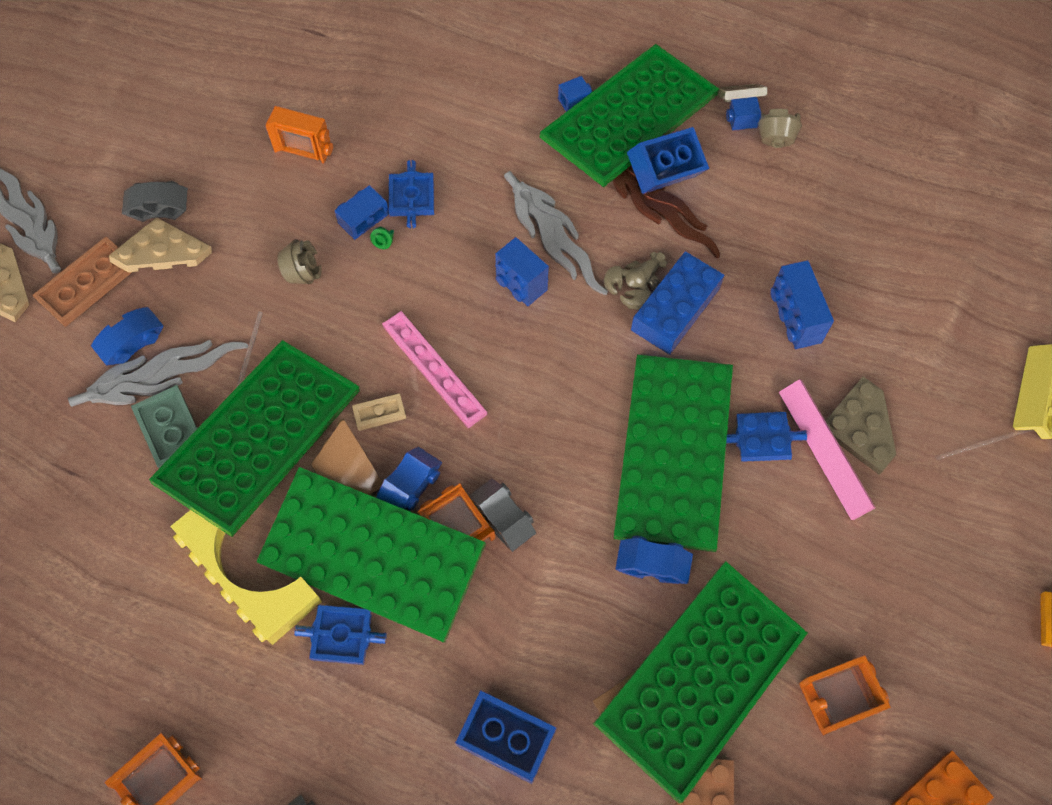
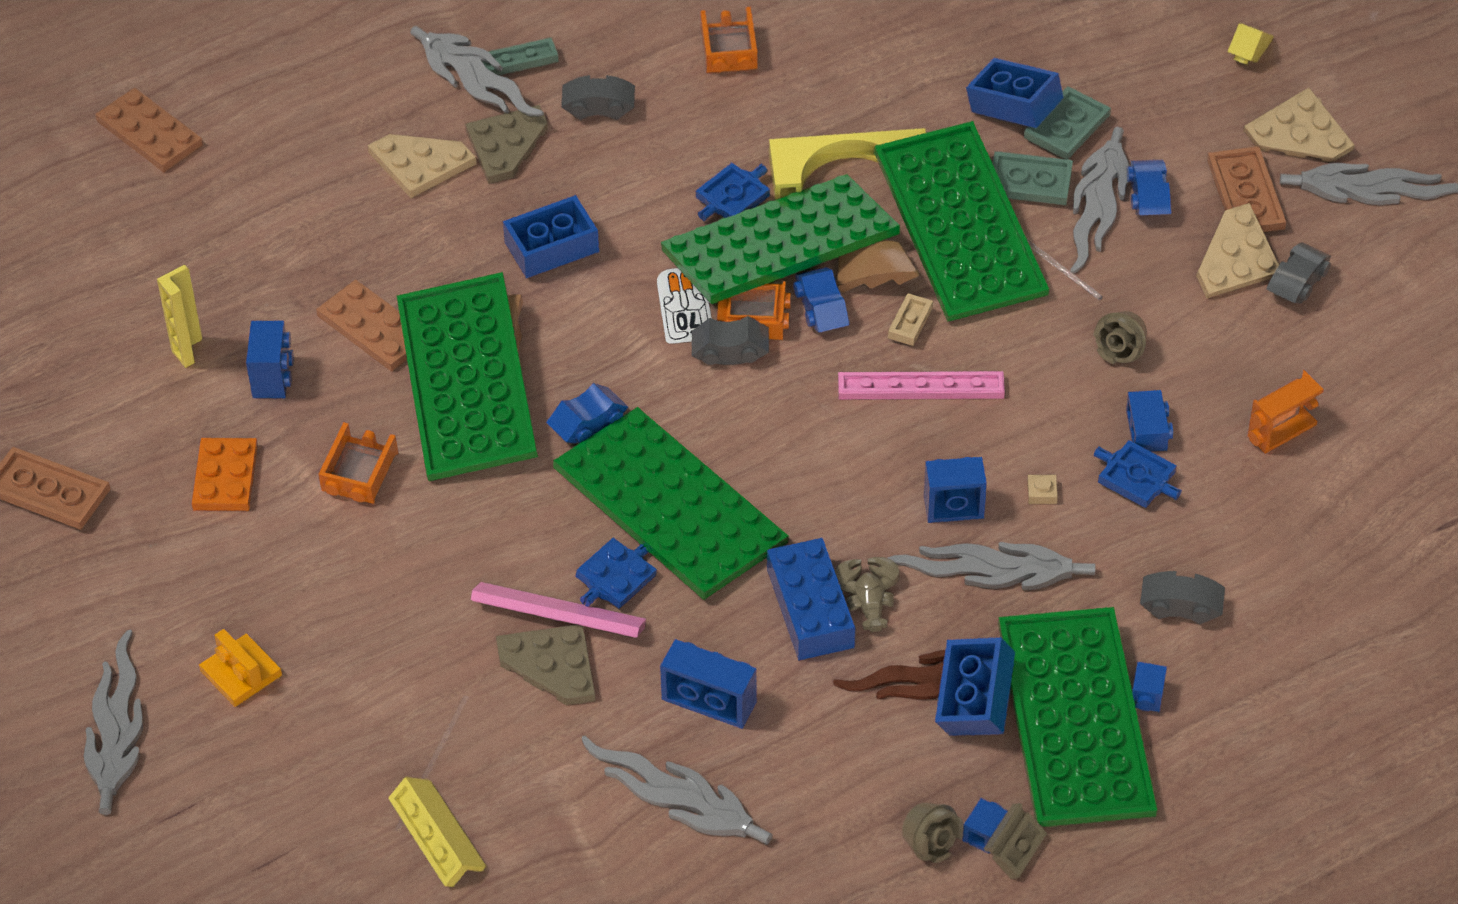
camera: 130 degrees right, 15 degrees down
green plate [370,226,394,249] -> none
none -> light grey piece [582,736,772,845]
none -> sticker [657,268,712,344]
none -> blue brick [966,58,1064,128]
none -> sand green plate [1024,86,1111,160]
none -> tan plate [1027,475,1057,504]
none -> dark grey brick [1140,571,1225,624]

